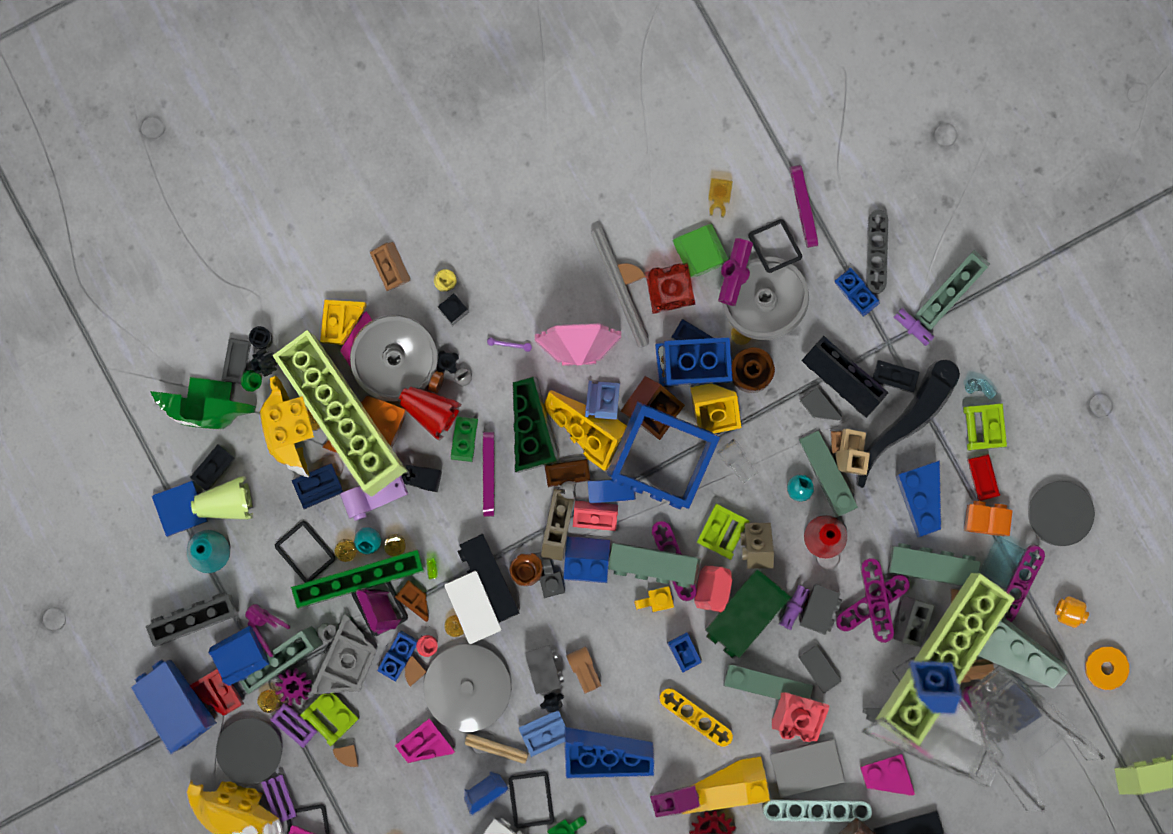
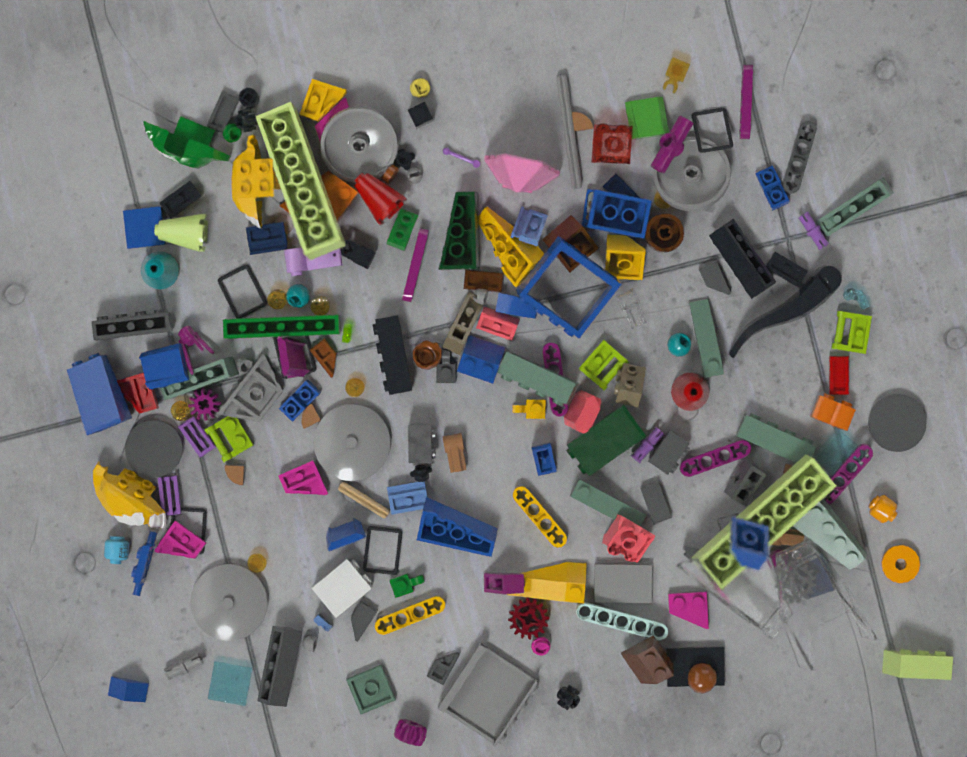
camera: 15 degrees right, 5 degrees up
medium nougat slope [370,242,411,291] -> none
coral plate [416,635,438,657] -> none
white sticker [445,571,501,644] -> none
medium nougat tile [830,431,843,453] -> none
tan brick [836,429,870,475] -> none
magenta beam [860,558,894,643] -> none
blue wedge [895,461,941,538] -> none

